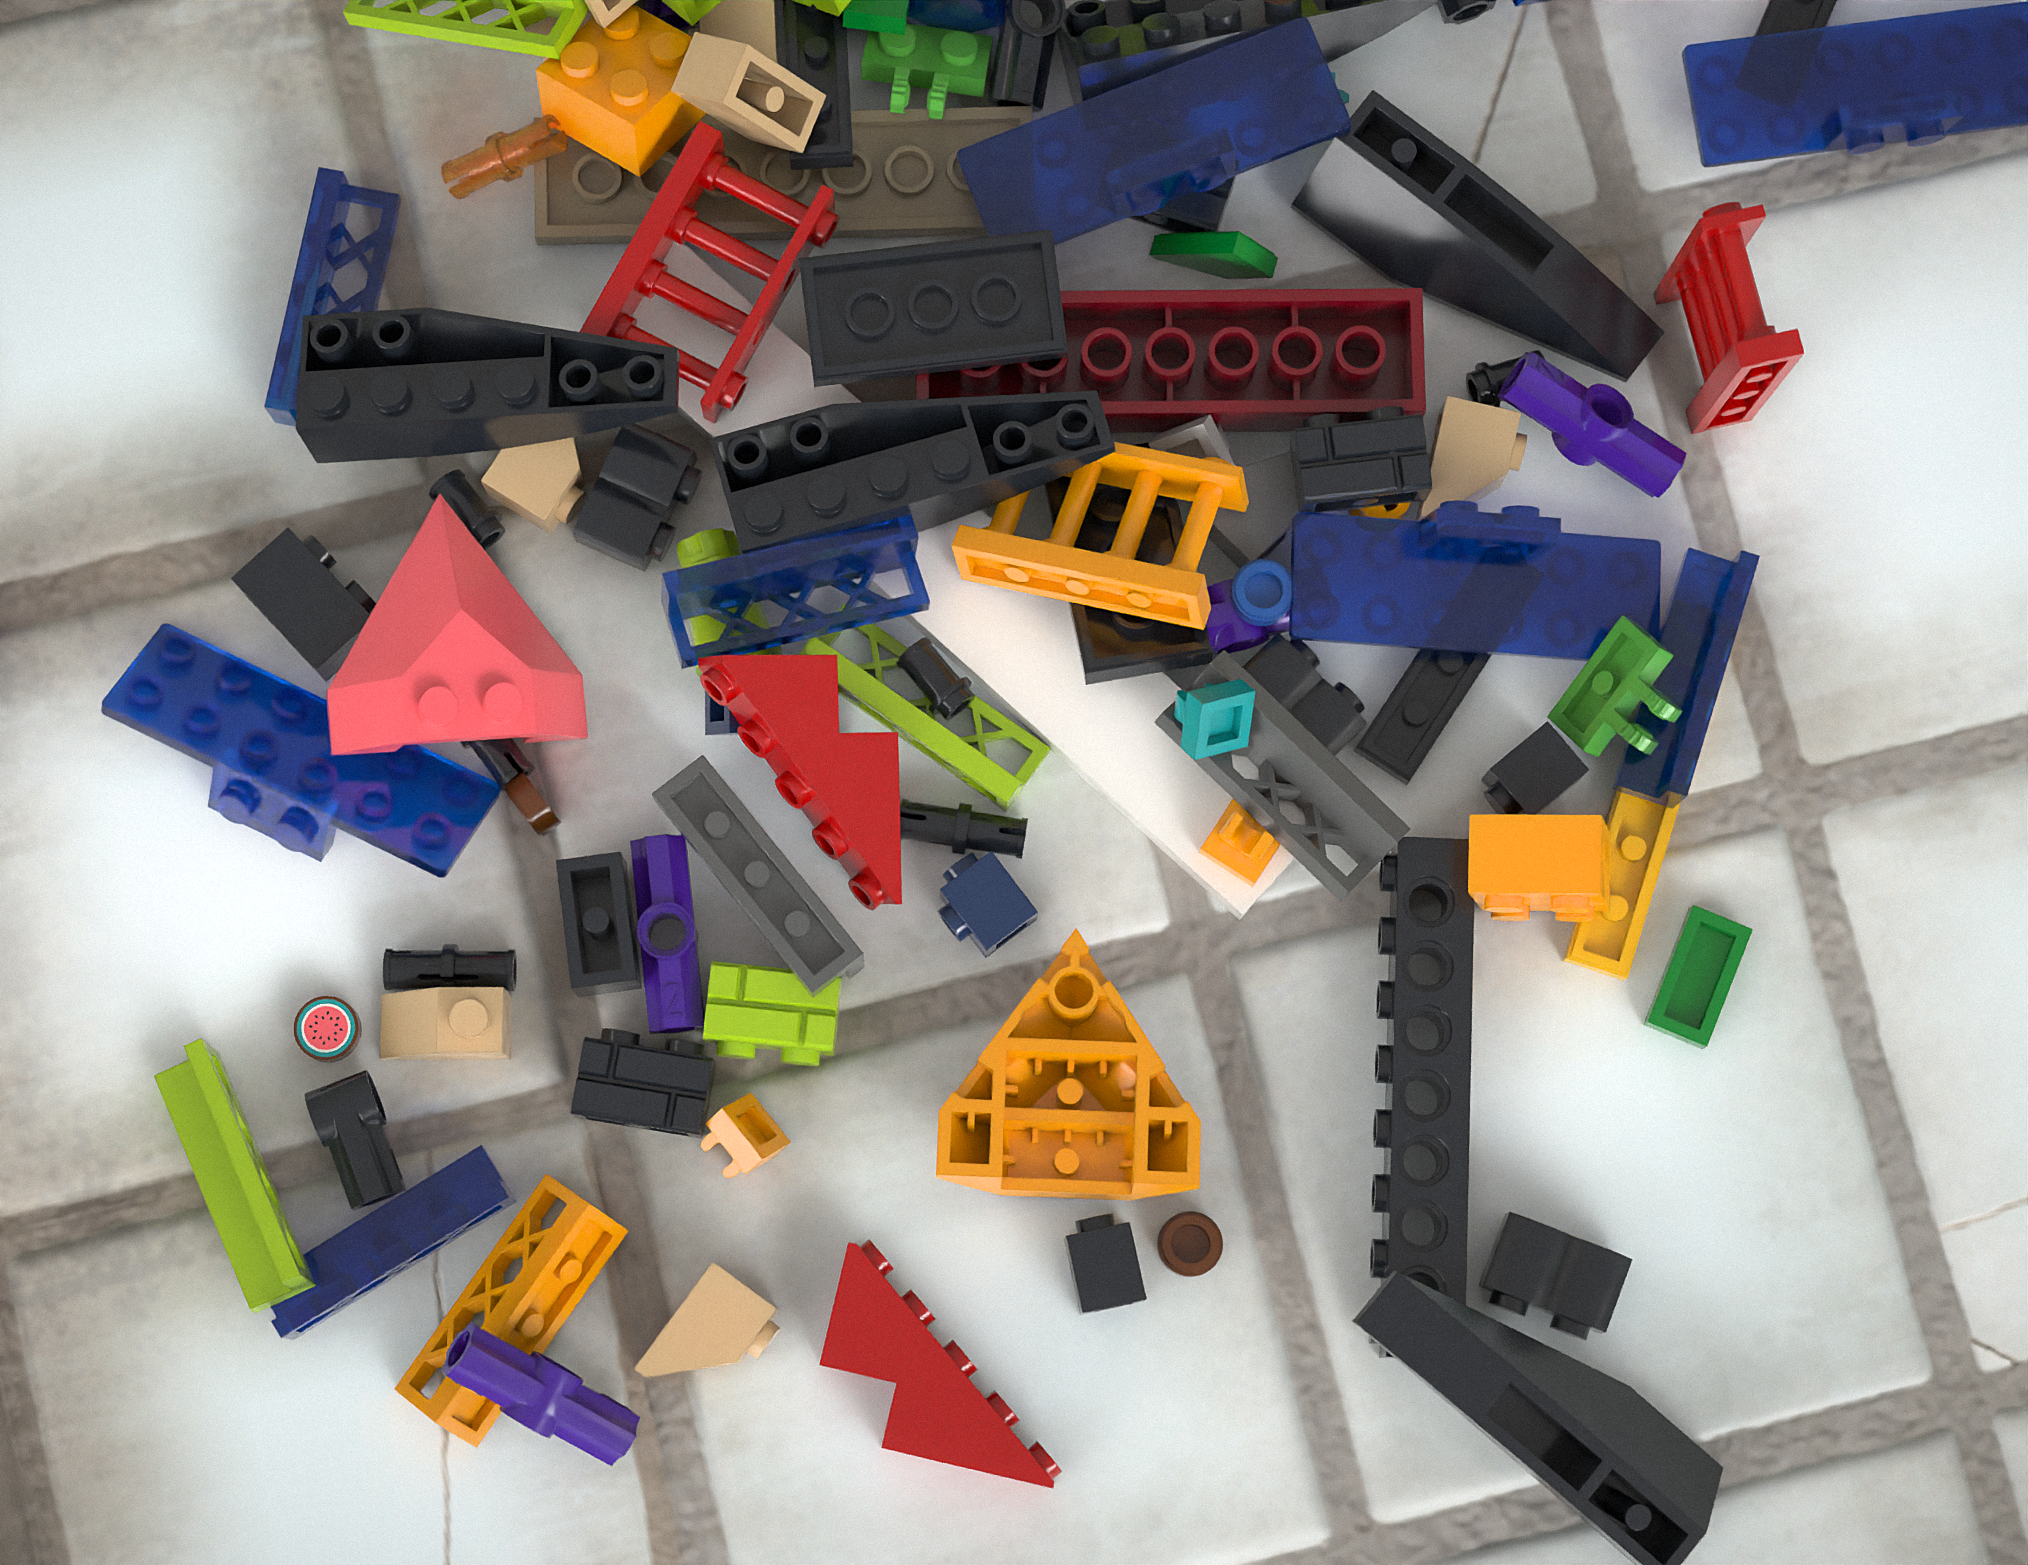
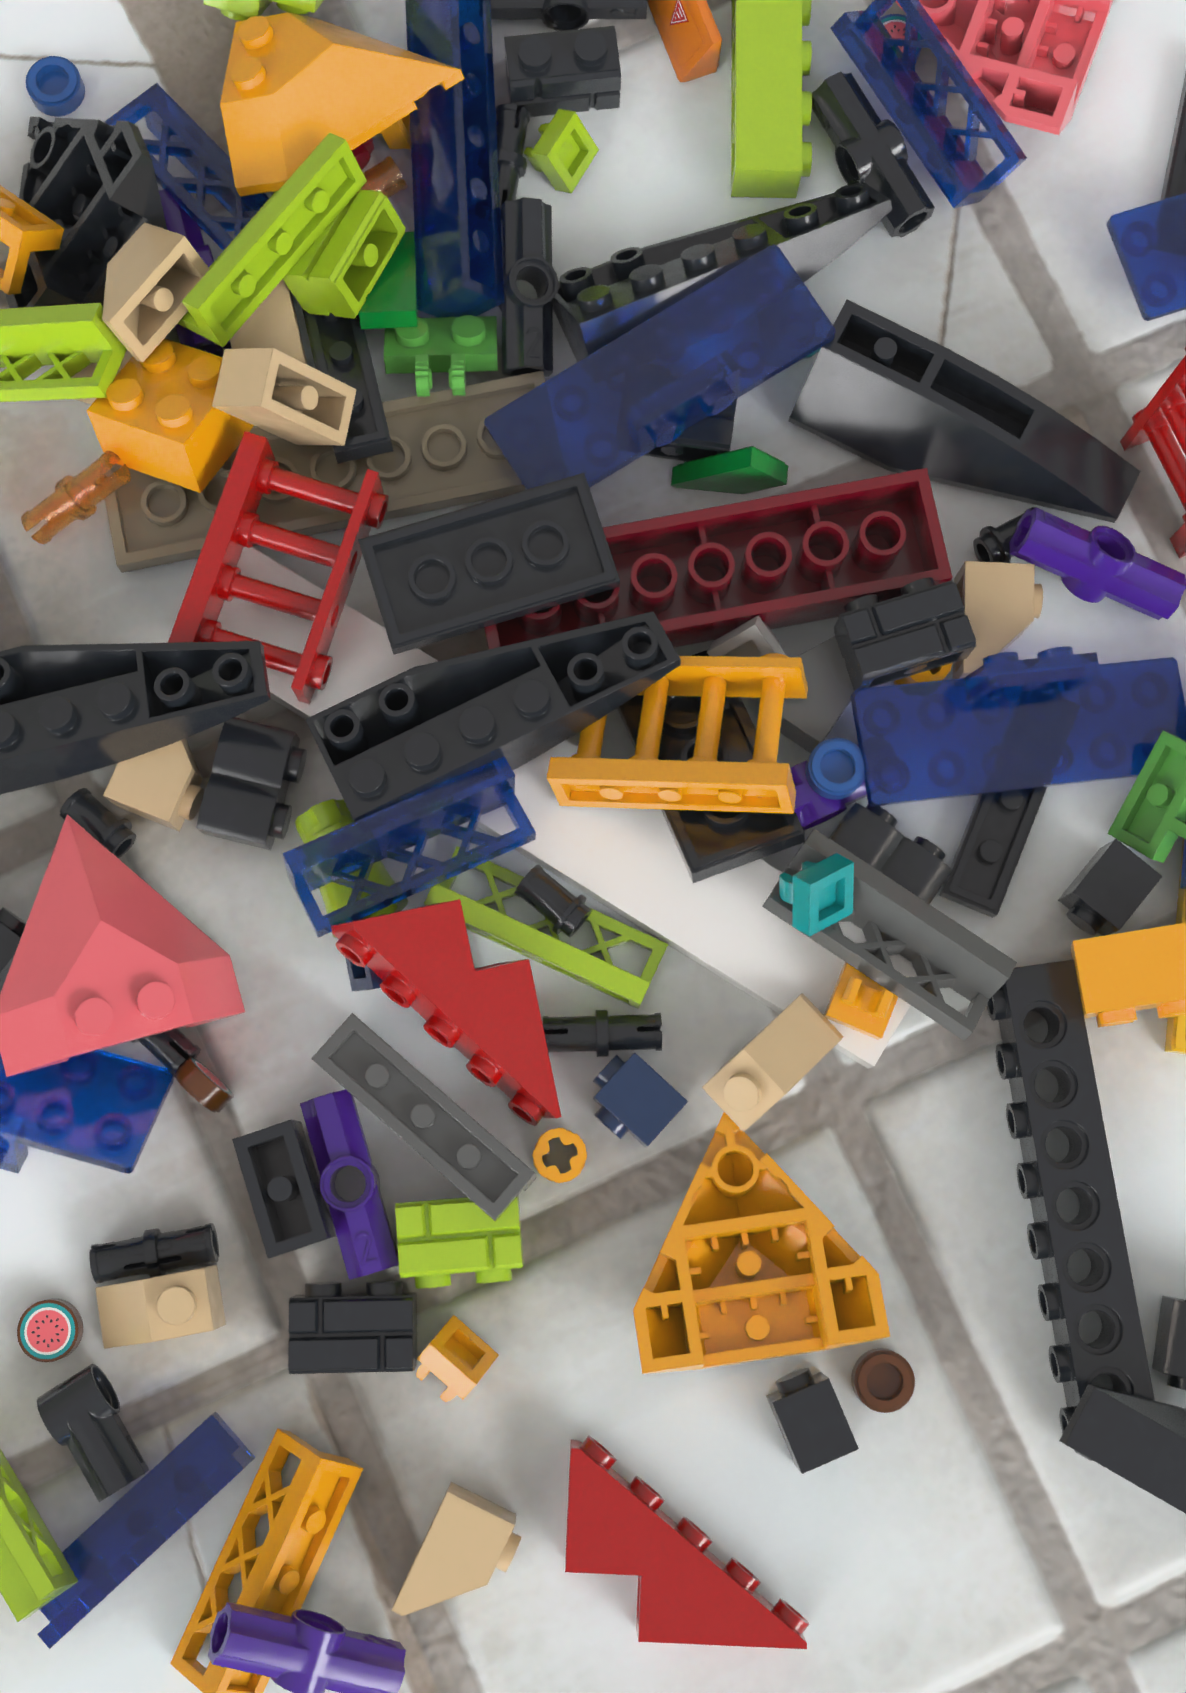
camera: 10 degrees left, 0 degrees up
none -> light orange bush [532,1128,587,1183]
none -> tan slope [702,993,844,1132]

